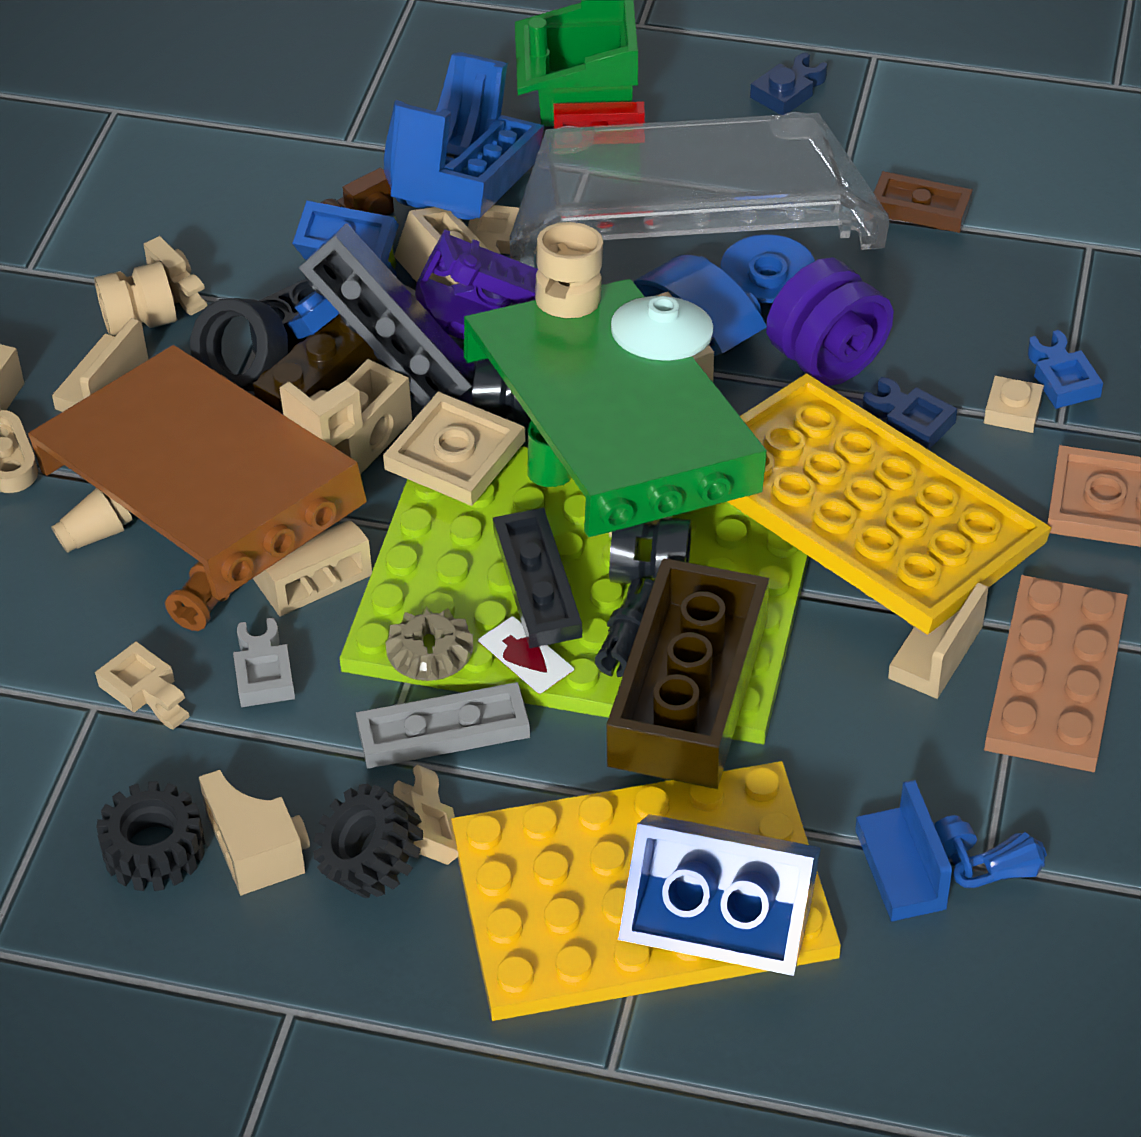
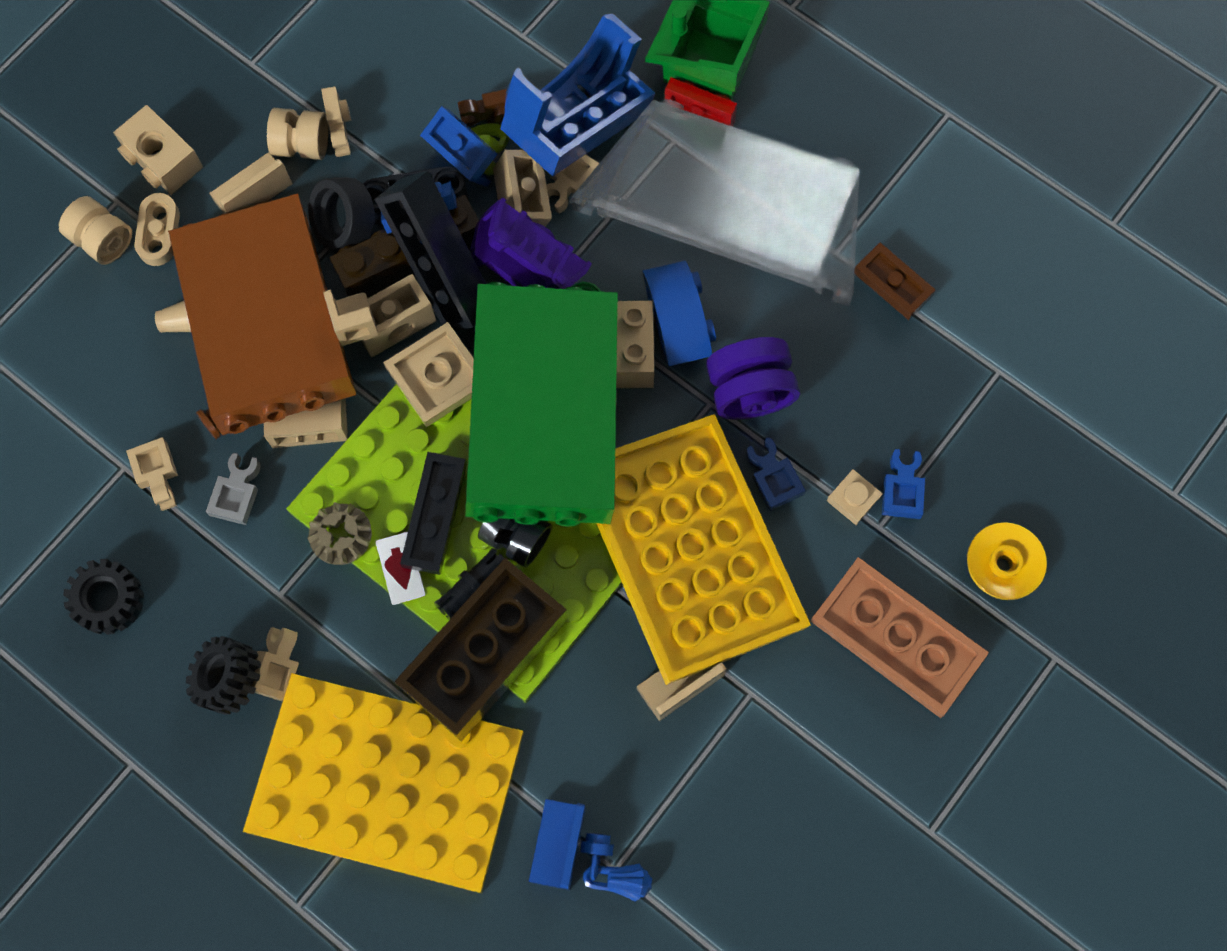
camera: 25 degrees right, 25 degrees up
tan arch [199,770,310,896] -> none
light grey plate [356,682,530,769] -> none
tan wheel [535,222,603,318] -> none
light aqua dish [611,296,713,361] -> none
blue slope [618,814,821,976] -> none
blue dish [720,234,815,303] -> none
dark blue plate [750,52,827,117] -> none
nougat plate [984,575,1128,772] -> none

